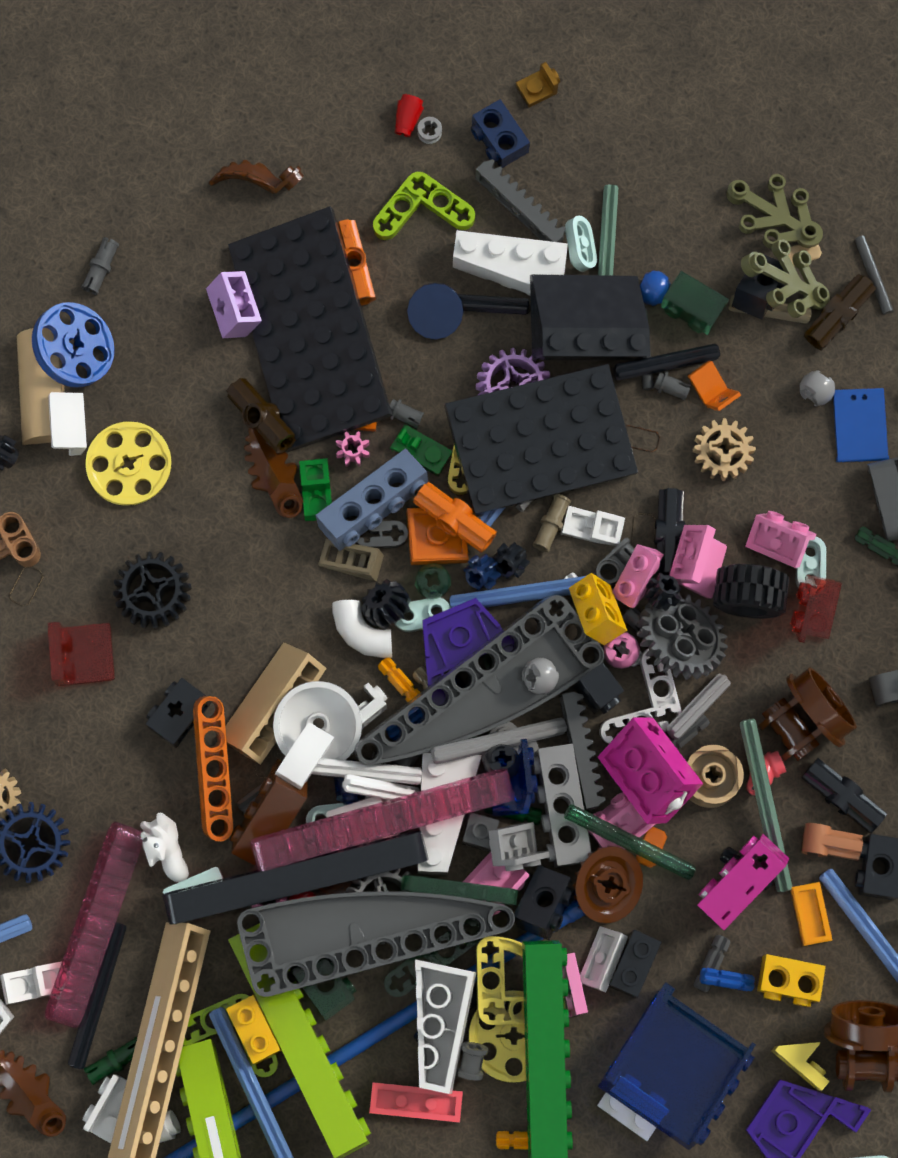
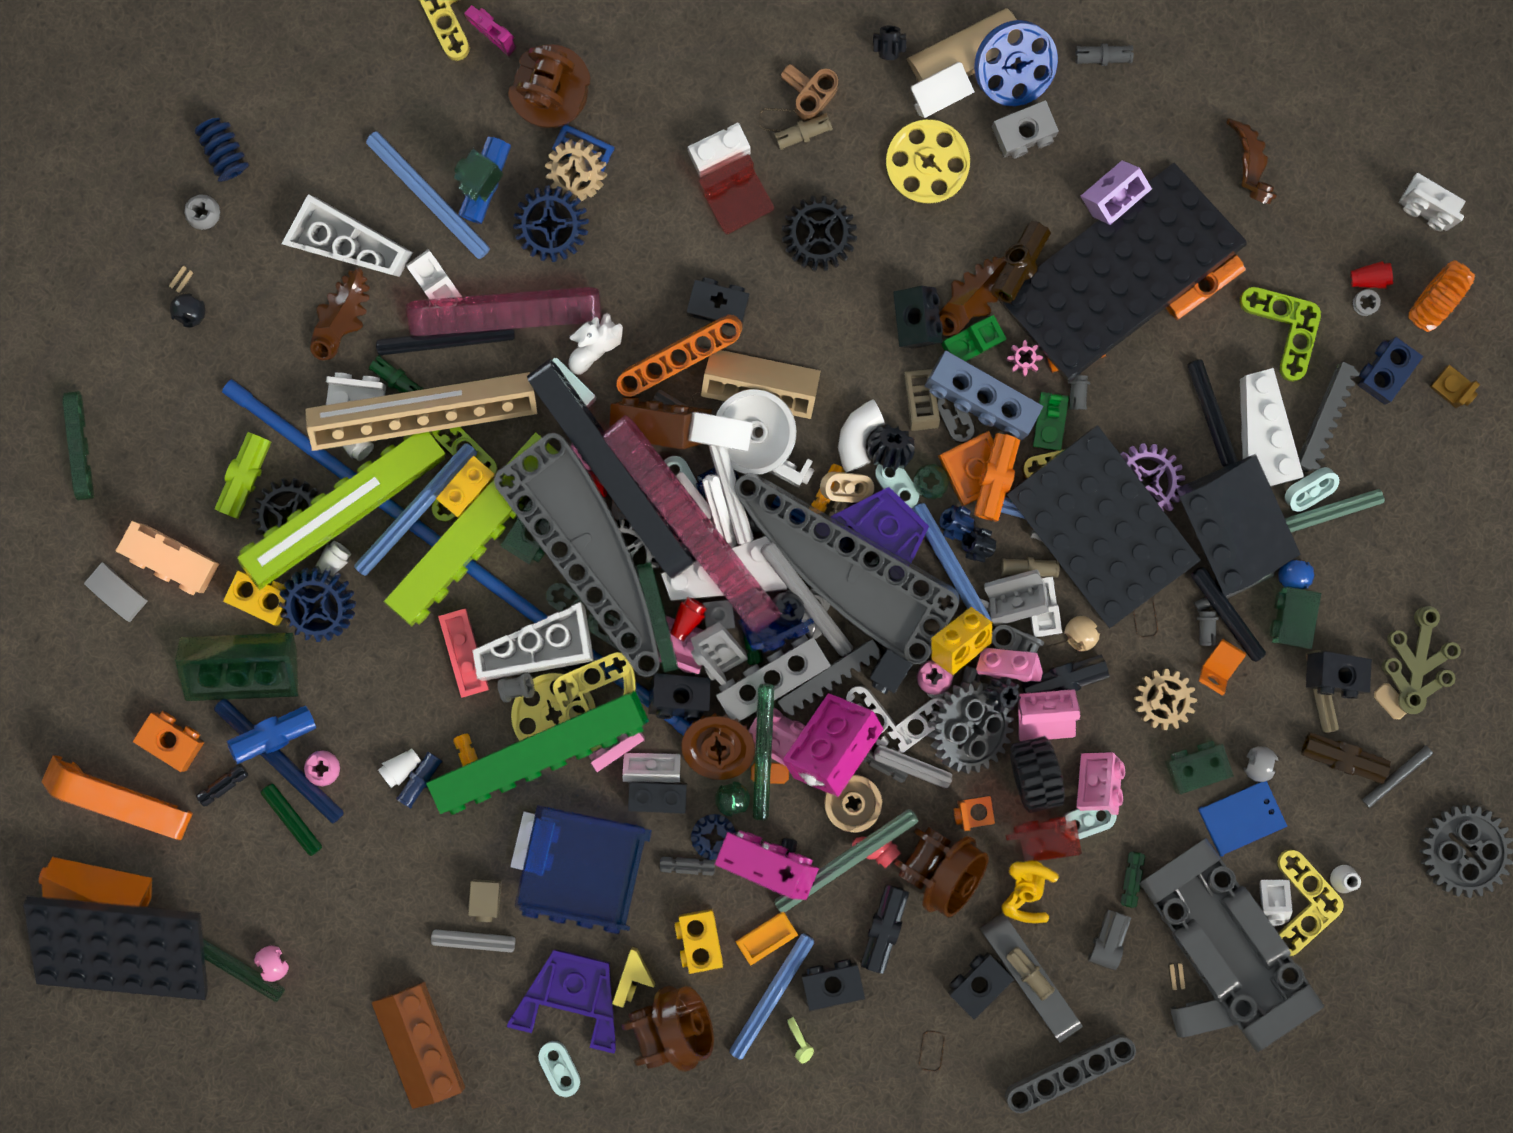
camera: 70 degrees right, 10 degrees up
dark blue tile [407,283,463,339] -> none
light grey piece [522,658,559,695] -> none
blue axle [699,968,755,991] -> none
olive plant [741,239,830,318] -> none
nougat piece [801,823,863,861] -> none
none -> red cone [670,597,707,641]
none -> white brick [688,123,750,178]
none -> dark blue gear [691,814,736,860]
none -> clear green piece [715,782,750,817]
none -> dark tan pin [774,113,833,150]
none -> tan plate [820,472,874,503]
none -> black brick [893,285,943,348]
none -> orange bracket [954,796,995,831]
none -> light grey bracket [984,570,1049,626]
none -> light grey brick [992,100,1059,159]
none -> yellow piece [1001,860,1059,923]
none -> tan piece [1064,616,1100,651]
none -> clear green brick [1165,740,1234,795]
none -> white bracket [1399,173,1466,231]
none -> orange gear [1408,260,1475,332]

